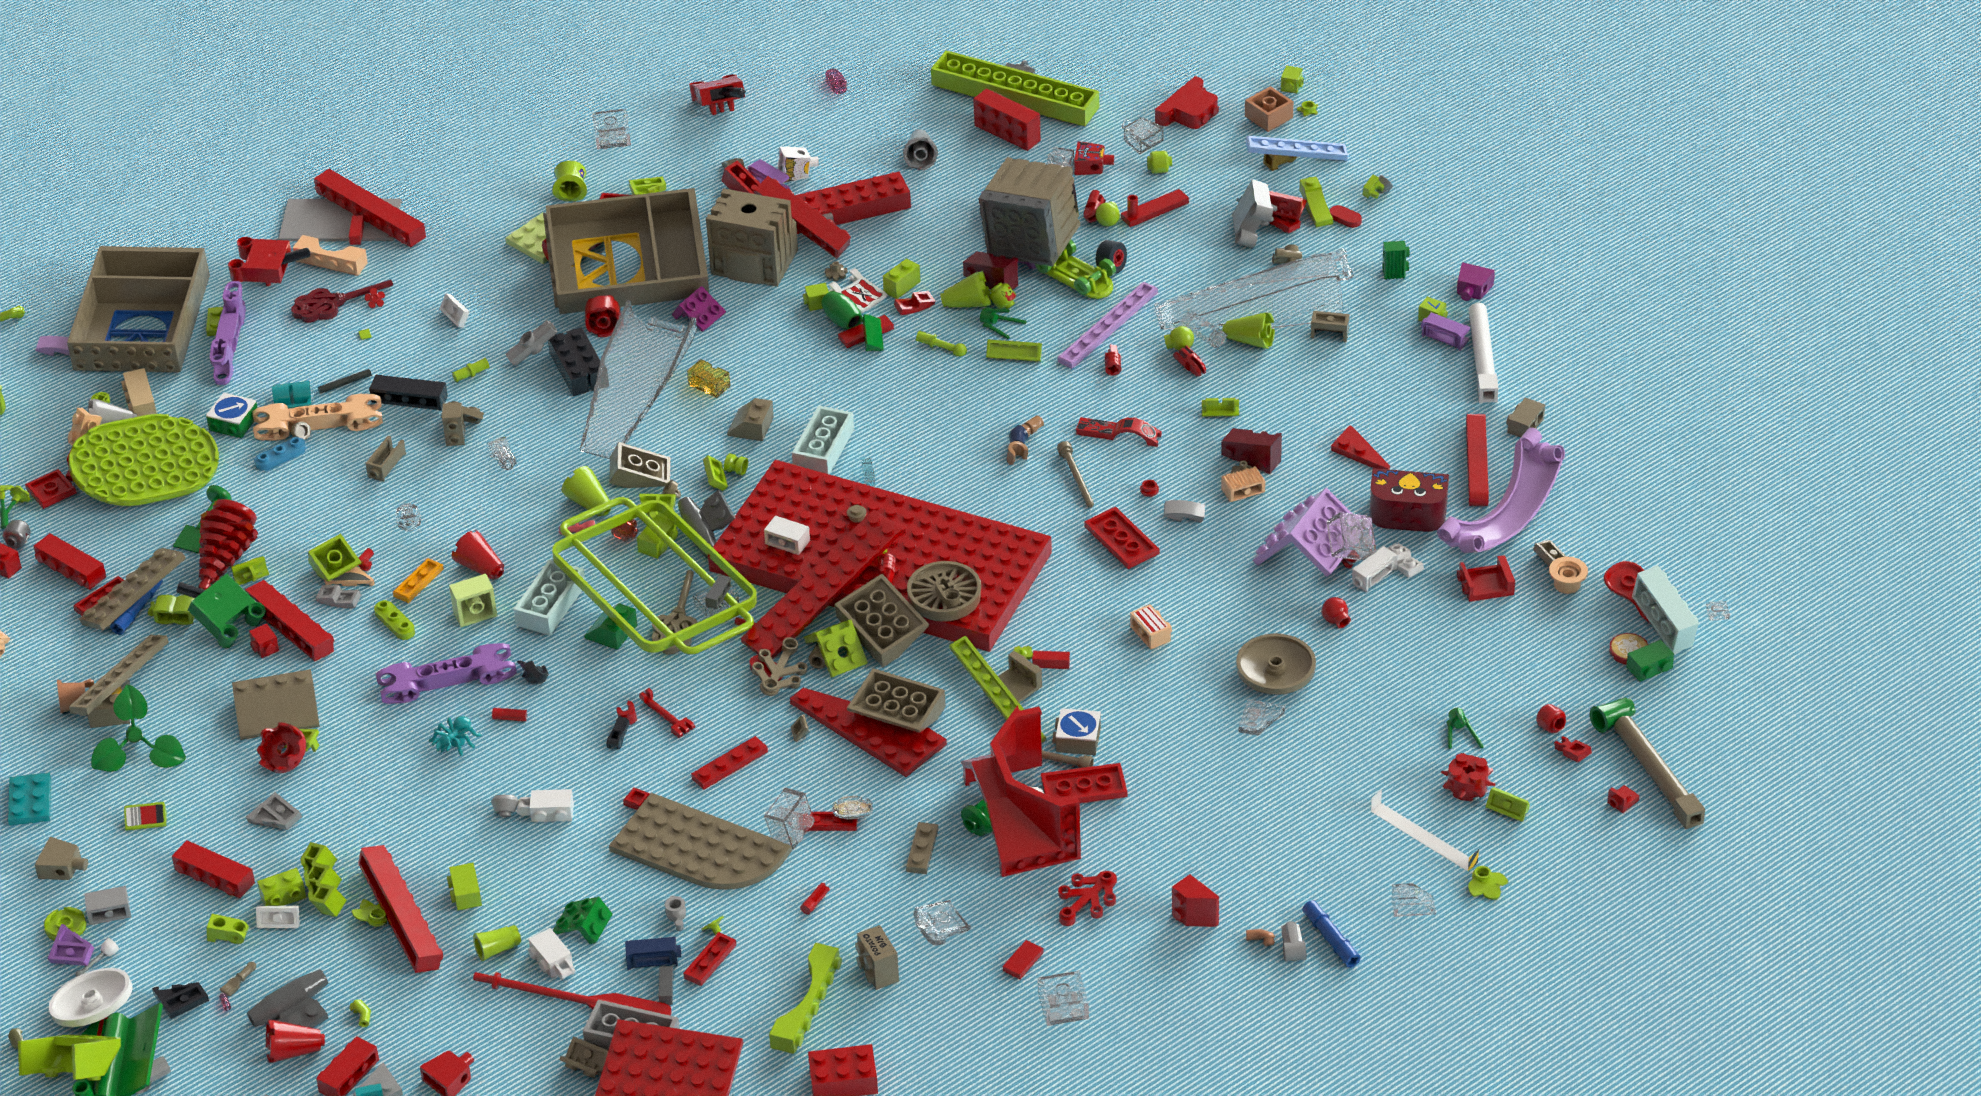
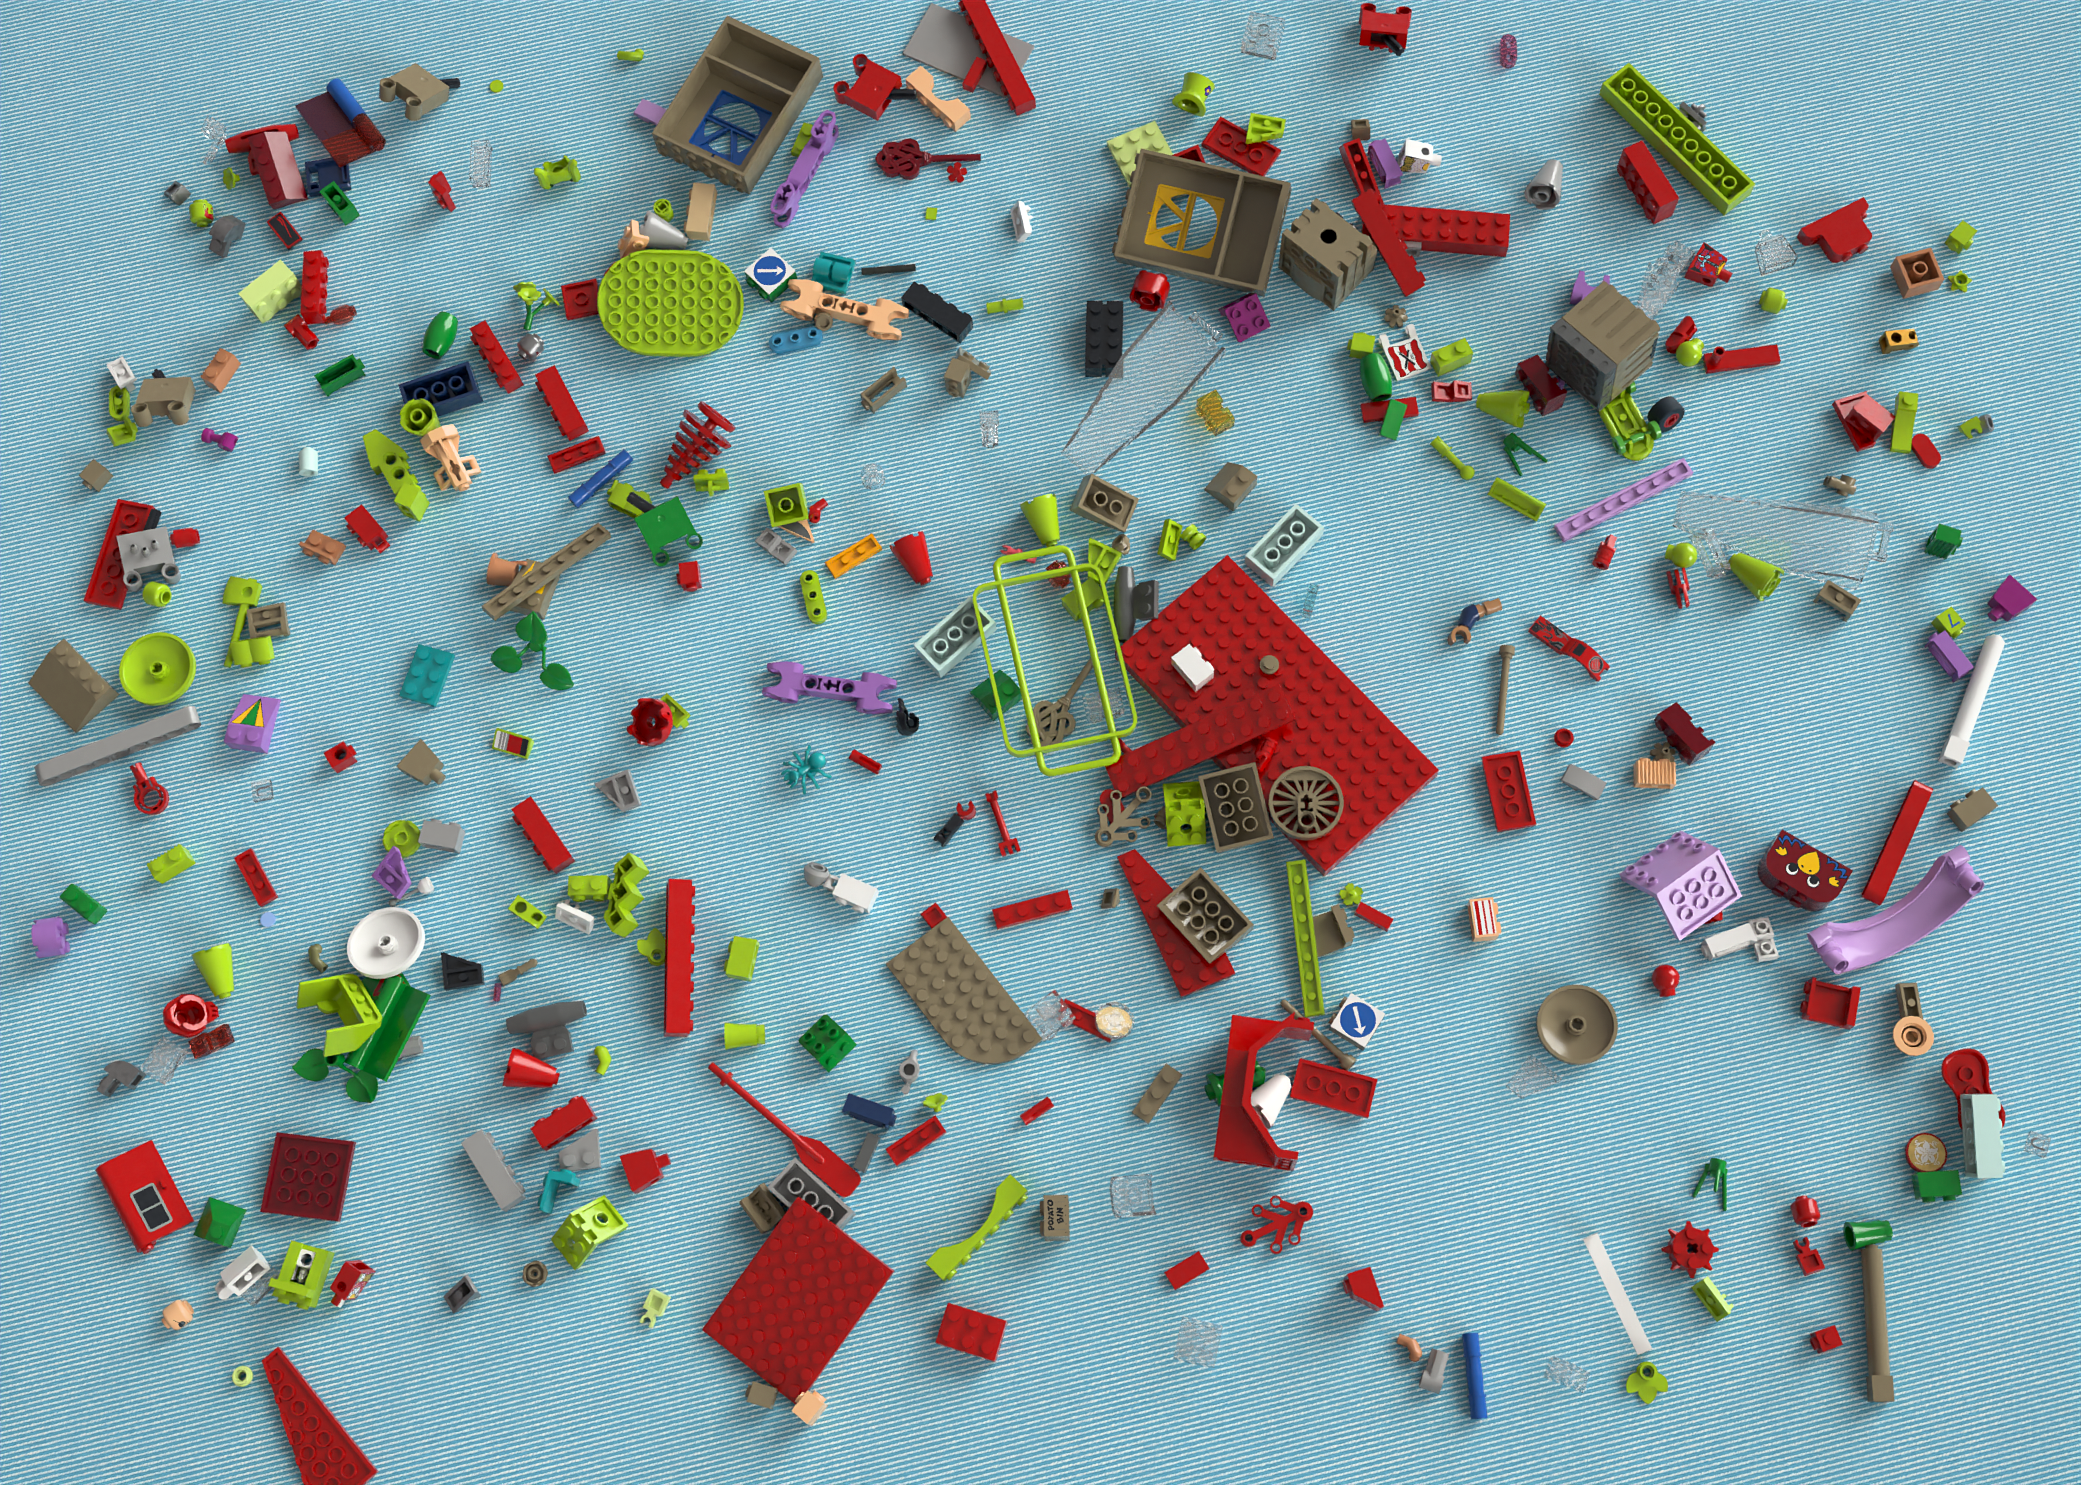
camera: 30 degrees right, 30 degrees up
dark tan plate [79,548,186,630] -> none
green piece [173,485,232,553] -> none
dark tan slope [232,669,320,740] -> none
red brick [245,580,334,661] -> none
yellowish green brick [449,574,497,627] -> none
light grey piece [505,320,558,366] -> none
white brick [528,928,575,980] -> none
dark grey piece [705,575,731,609] -> none
lime head [989,282,1016,309] -> none
lime hinge [1202,397,1239,417] -> none
light grey piece [1232,179,1277,249] -> none
light blue tile [1245,136,1348,161] -> none
clear brick [1326,512,1377,560] -> none
red wing [1331,425,1390,470] -> none

